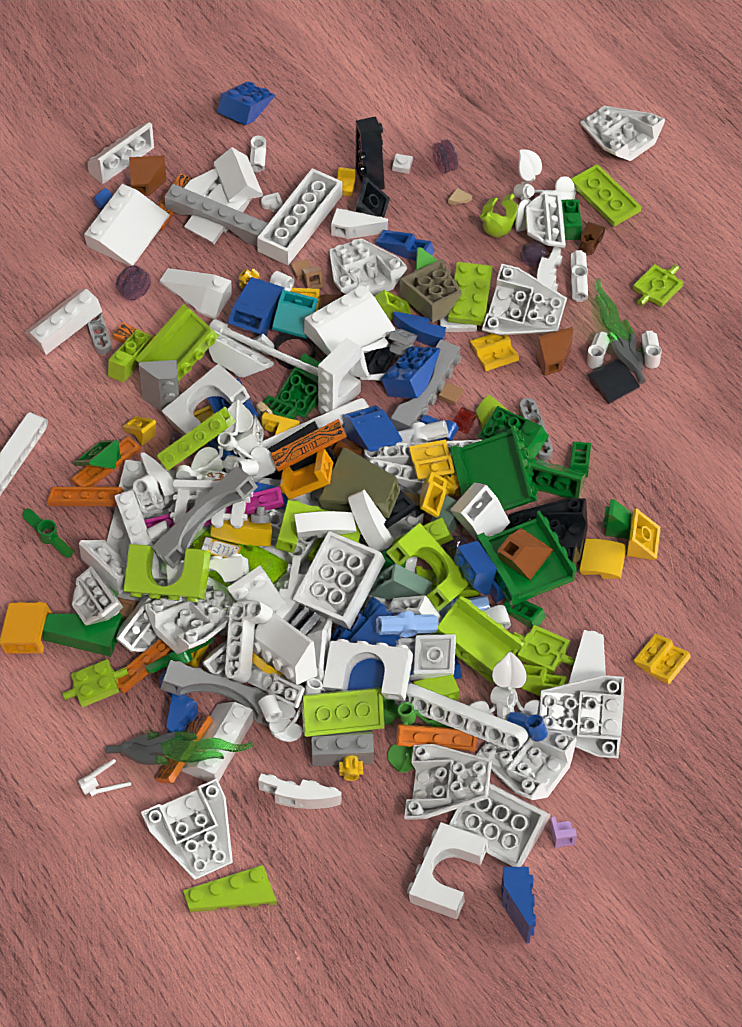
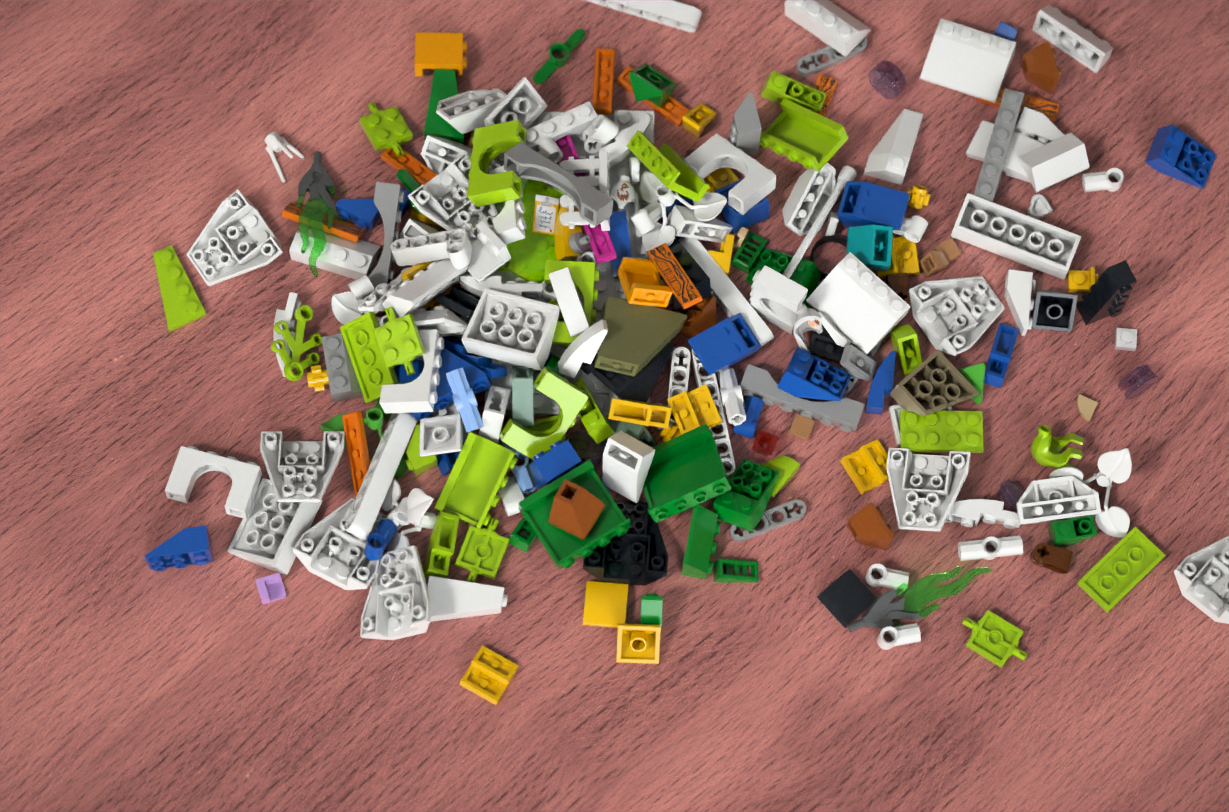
camera: 80 degrees right, 15 degrees up
none -> lime plant [271,305,322,382]
none -> lime plate [373,307,426,376]

